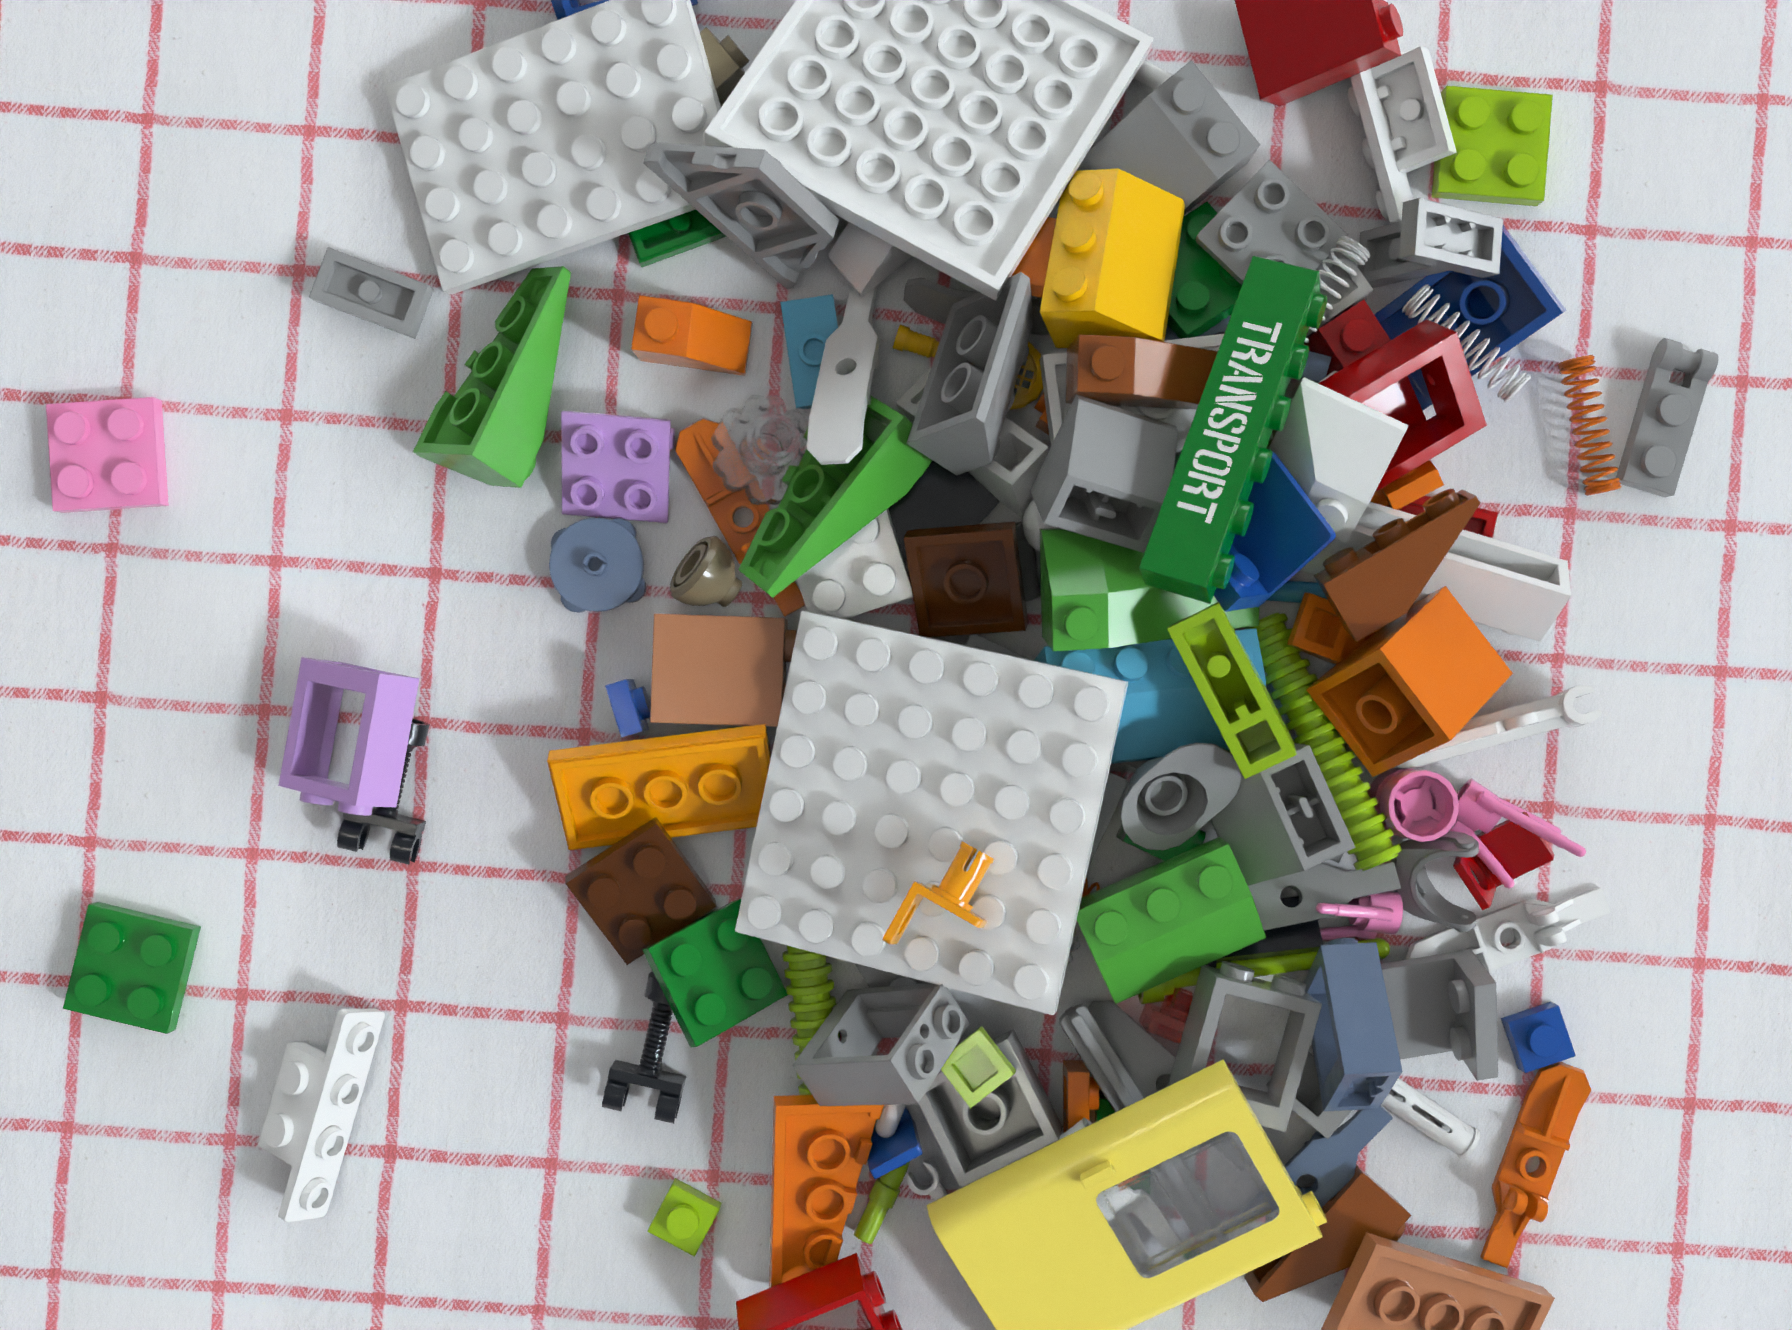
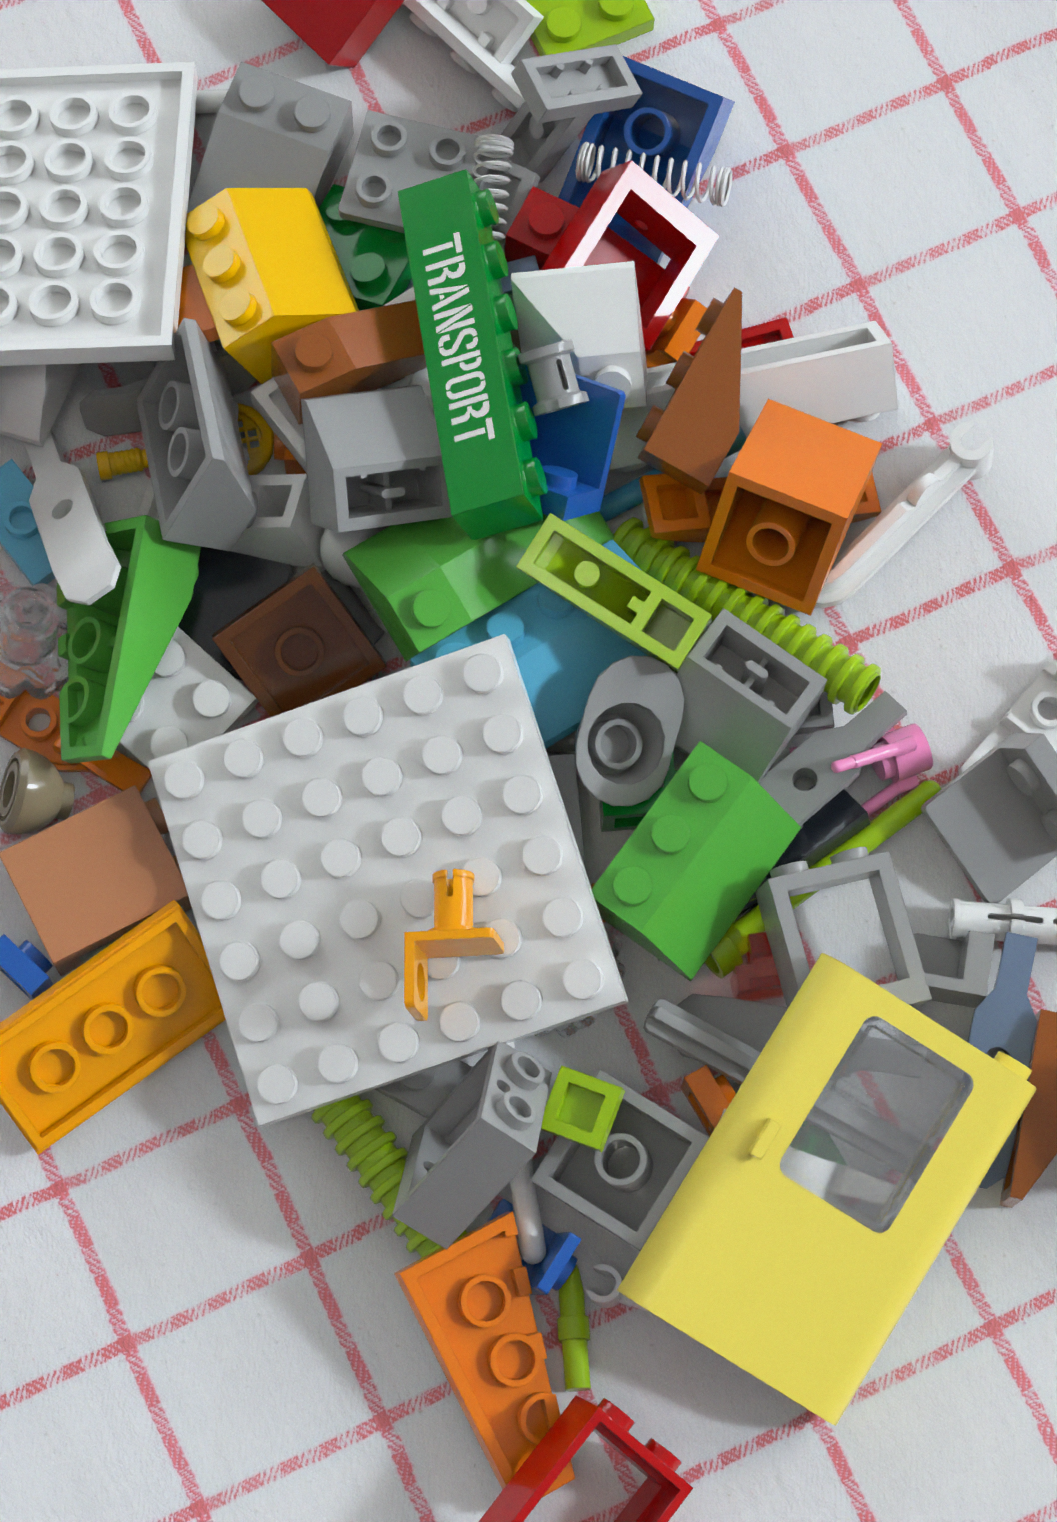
camera: 30 degrees left, 15 degrees down
reddish brown plate [565,817,717,965] -> none
black bar [602,972,686,1124] -> none
green plate [642,899,788,1047] -> none
lime plate [647,1178,722,1257] -> none
sand blue window [1304,938,1403,1112] -> none
bright pink wheel [1368,768,1459,842] -> none
light grey helmet [1396,831,1479,932] -> none
bright pink plant [1450,778,1586,888] -> none
red bracket [1453,812,1555,910] -> none
orange piece [1558,355,1622,496] -> none
light grey plate [1616,338,1718,497] -> none
none -> light grey bush [517,339,589,416]

